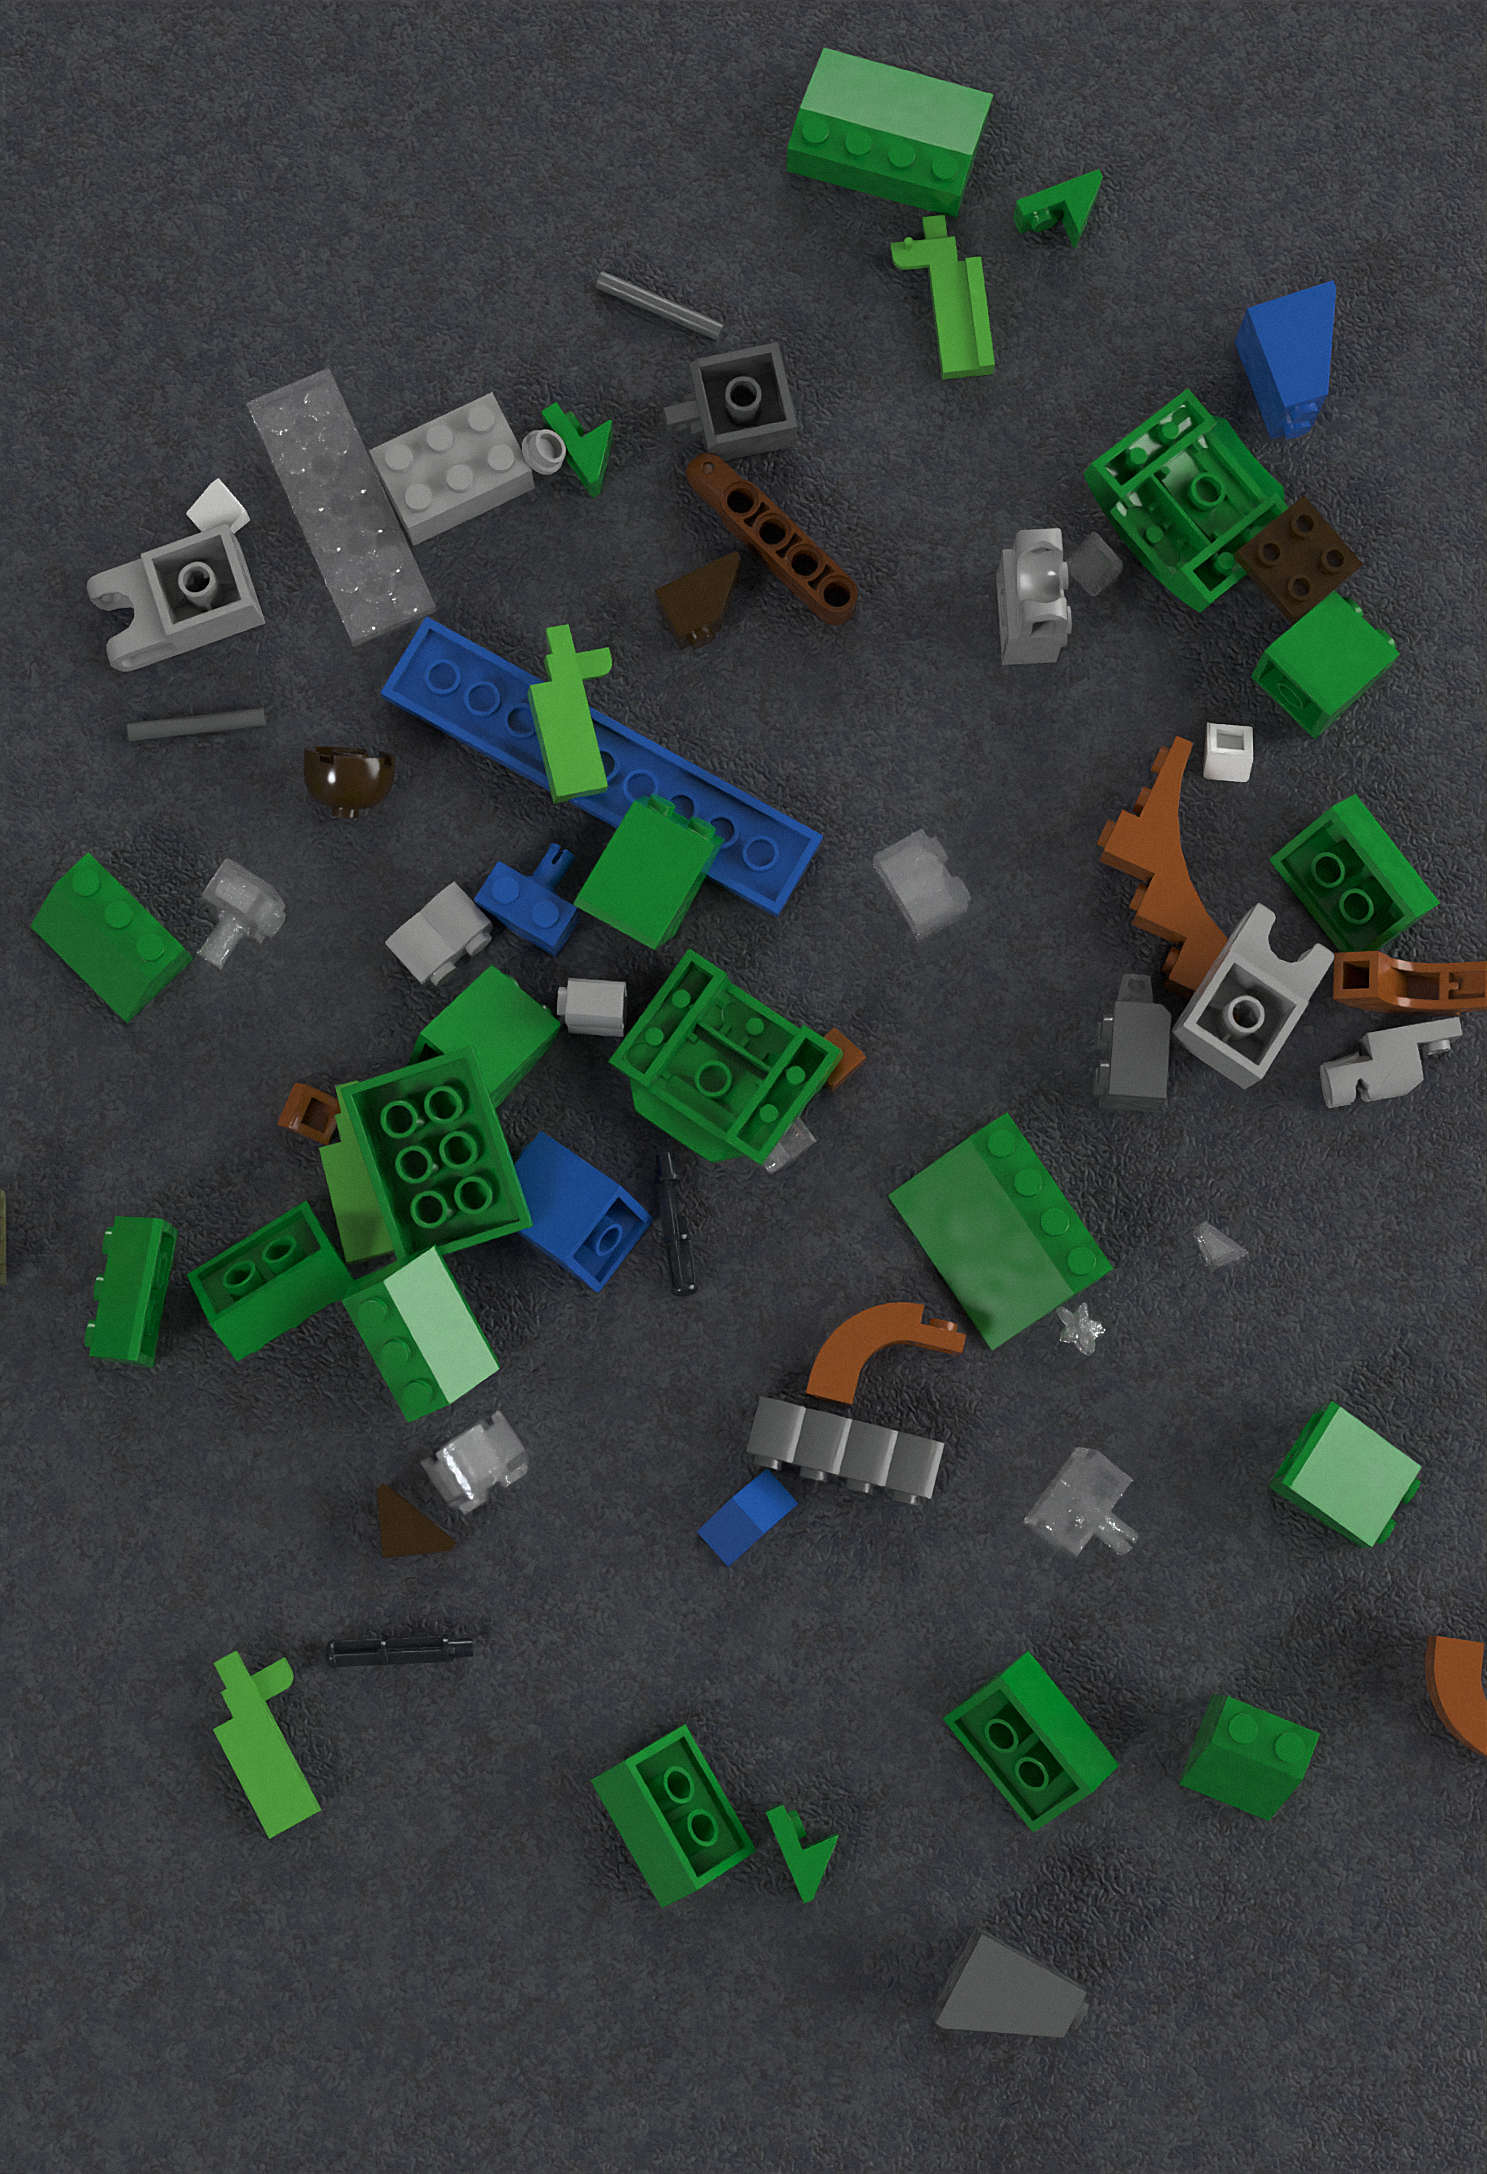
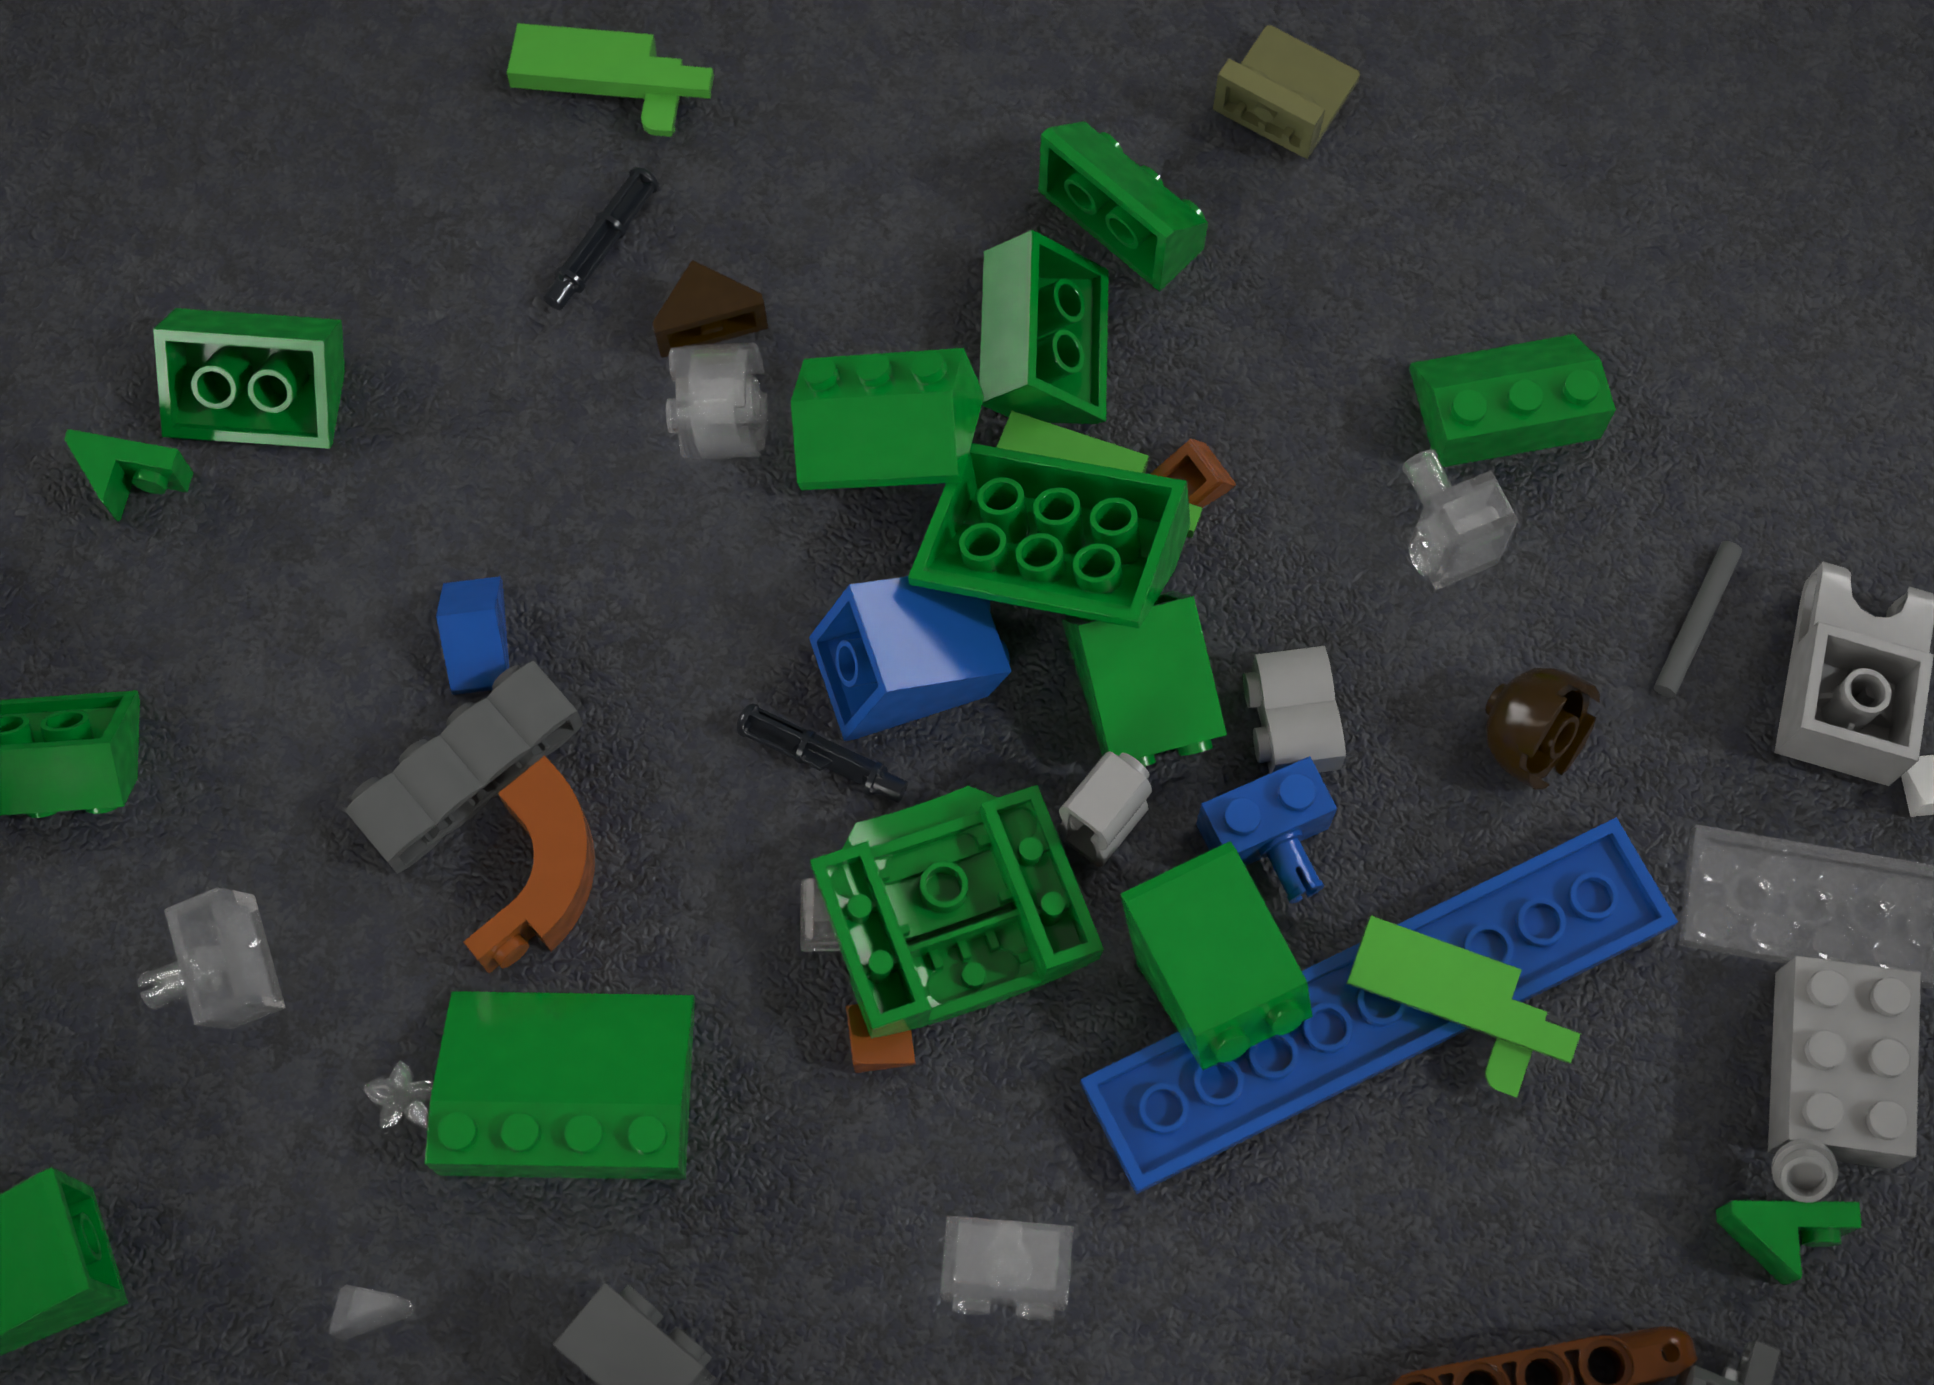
camera: 125 degrees right, 10 degrees down
dark brown slope [655,551,740,651] -> none

